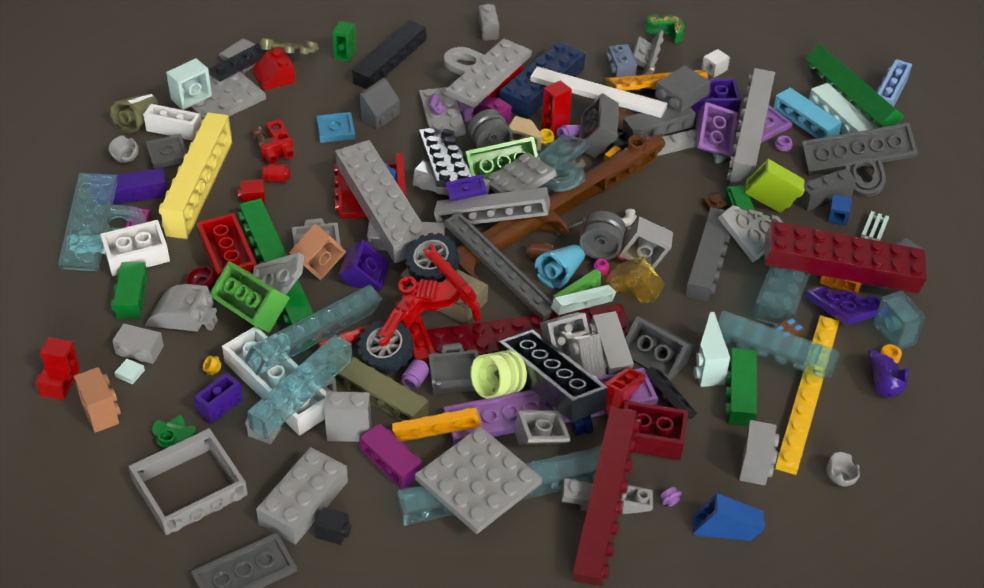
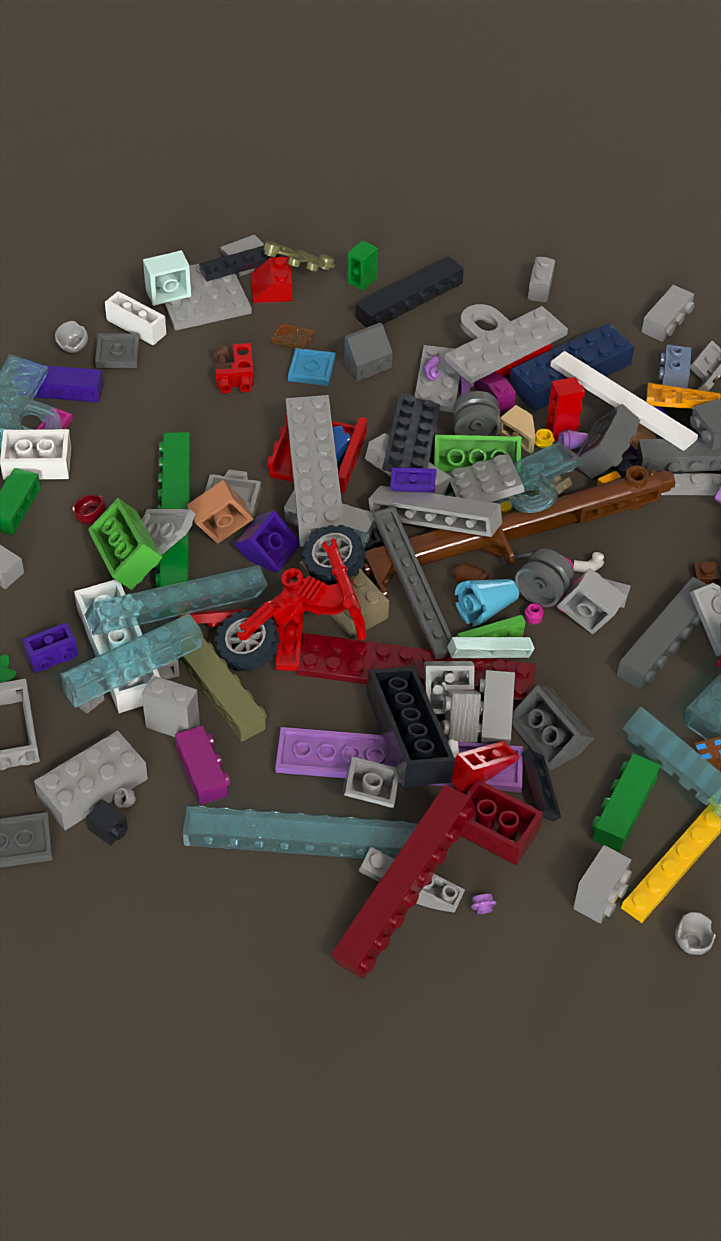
camera: 20 degrees right, 5 degrees up
olive cone [110,94,158,134] -> none
light grey piece [144,284,218,332] -> none
light yellow brick [159,112,232,239] -> none
red brick [197,213,256,280] -> none
yellow plate [203,356,221,375] -> none
red brick [238,179,266,205] -> none
red brick [263,164,291,183] -> none
light orange plate [392,407,482,442] -> none
medium lavender brick [401,360,430,390] -> none
light grey plate [415,426,542,534] -> none
dark grey piece [428,343,479,395] -> none
yellowish green wheel [470,350,527,399] -> none
clear blue wheel [571,415,593,436] -> none
clear yellow brick [606,256,665,304] -> none
light aqua slope [693,312,730,387] -> none
blue slope [693,493,765,541] -> none
none -> light grey hinge [114,788,136,808]
none -> clear orange piece [271,324,316,350]
none -> light grey brick [642,285,694,342]

